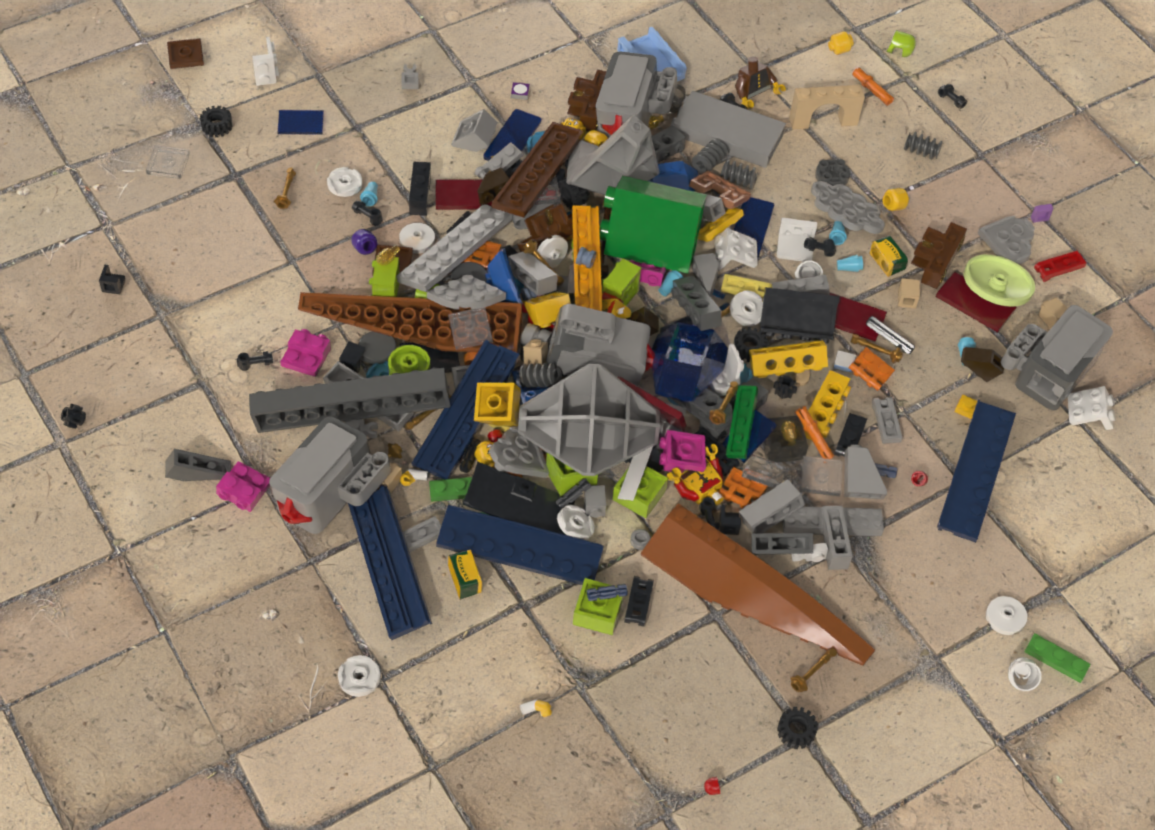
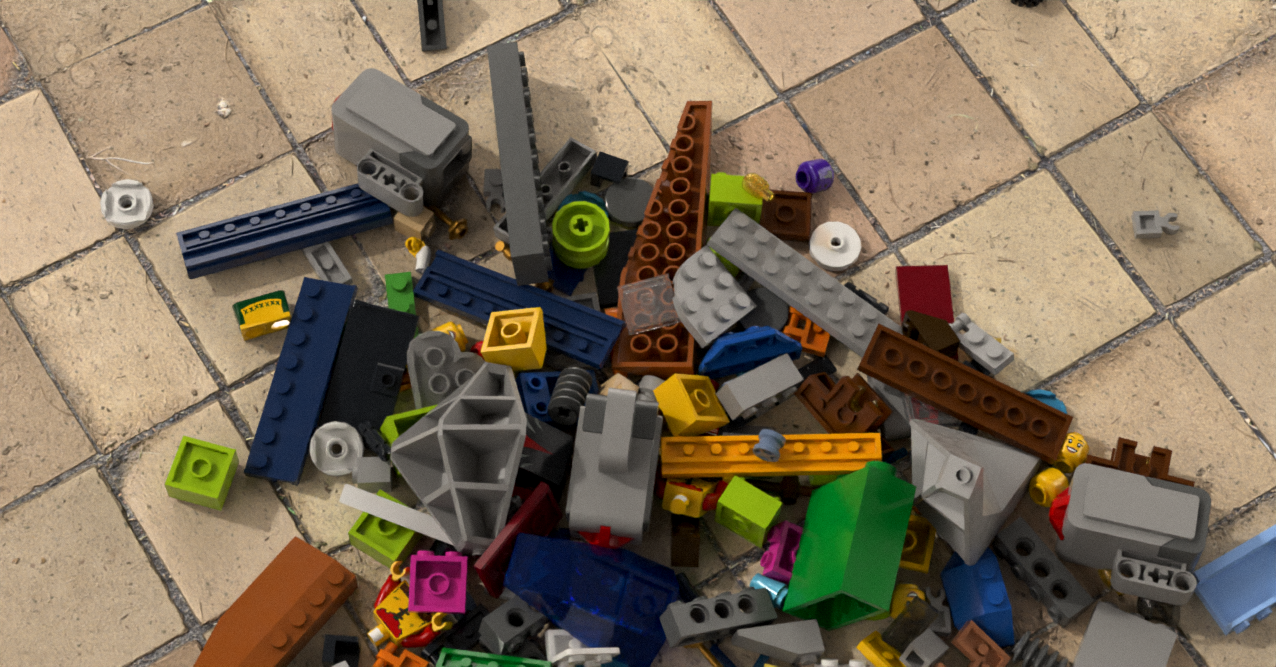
camera: 90 degrees right, 10 degrees up
dark pink plate [216,461,270,512] -> none
black bar [236,351,273,371] -> none
white bracket [252,37,279,86] -> none
pearl gold piece [274,167,296,209] -> none
clear blue piece [277,110,324,135] -> none
dark pink plate [280,329,331,377] -> none
white plate [327,167,362,197] -> none
black bar [352,200,382,226] -> none
medium azure cone [360,182,378,207] -> none
black arch [409,161,431,216] -> none
light grey slope [451,109,498,152] -> none
black axle [459,438,481,473] -> none
clear blue piece [483,109,541,161] -> none
tile [511,82,530,100] -> none
arm [520,699,552,717] -> none
pearl gold piece [523,240,564,286] -> none
white plate [537,235,568,268] -> none
dark blue axle [587,584,628,601] -> none
black plate [624,576,654,627] -> none
light grey tile [630,529,651,550] -> none
black bar [699,497,720,530] -> none
pearl gold piece [709,381,738,425] -> none

